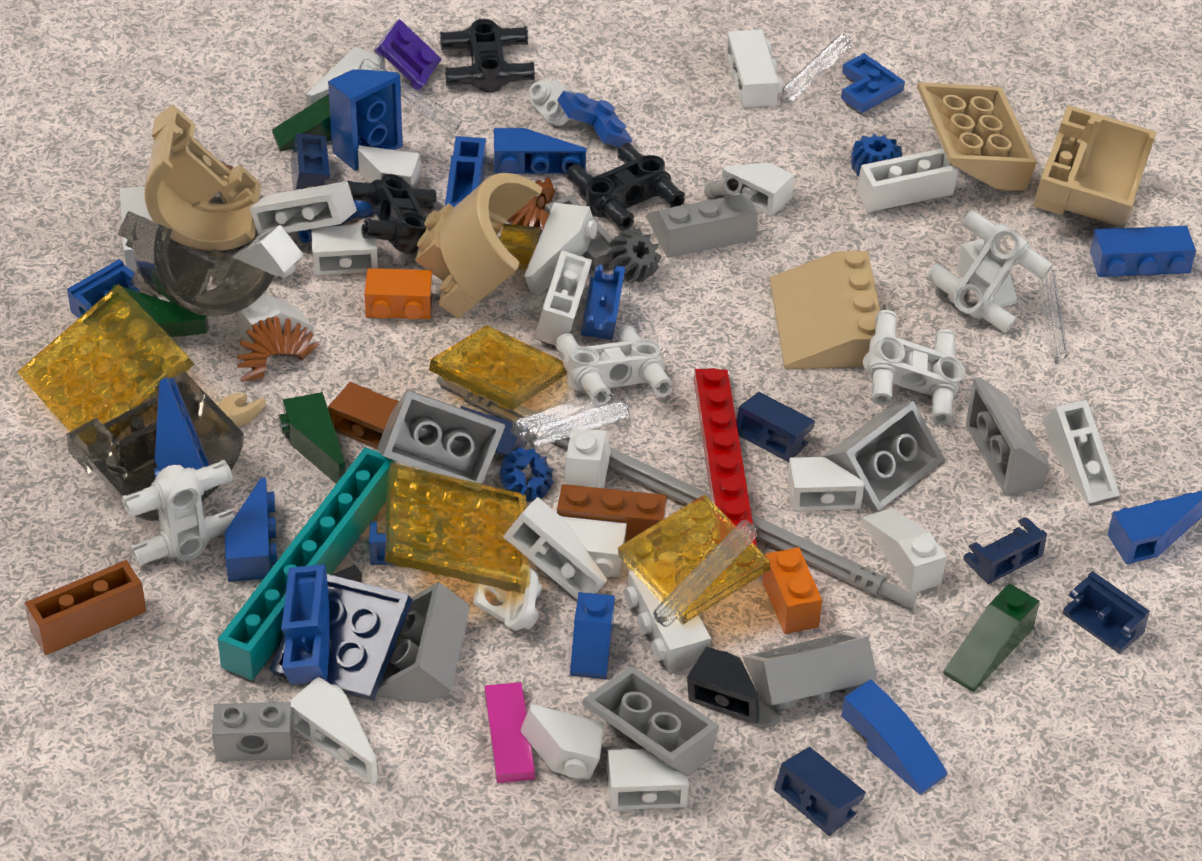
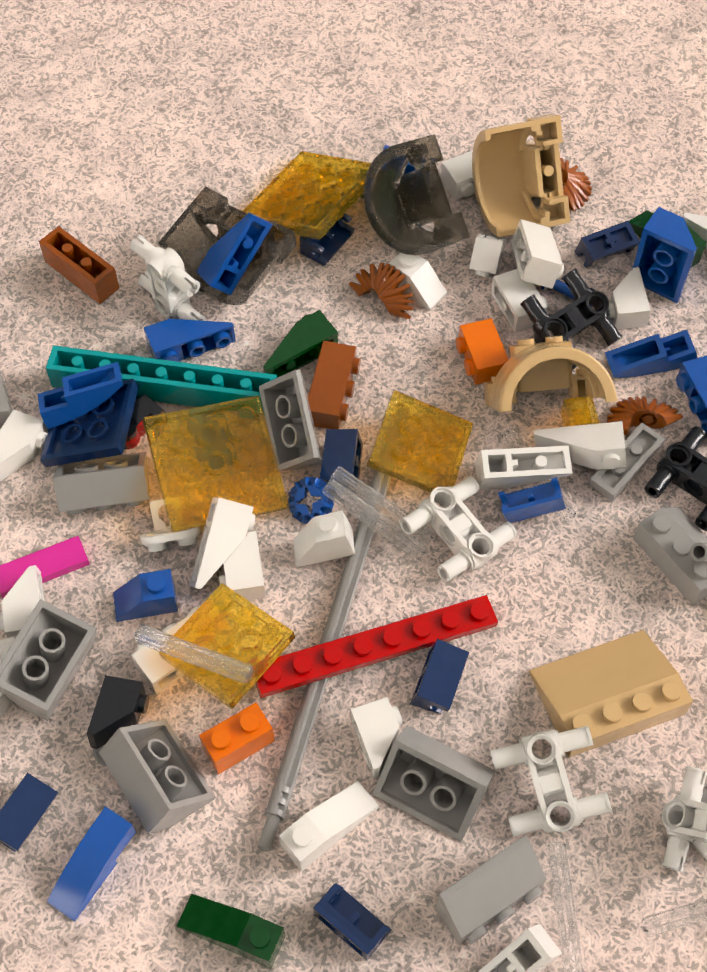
camera: 75 degrees right, 15 degrees up
tan hand [198,393,266,436] -> none
dark orange brick [557,484,667,548] -> none
dark grey gear [605,228,662,284] -> none

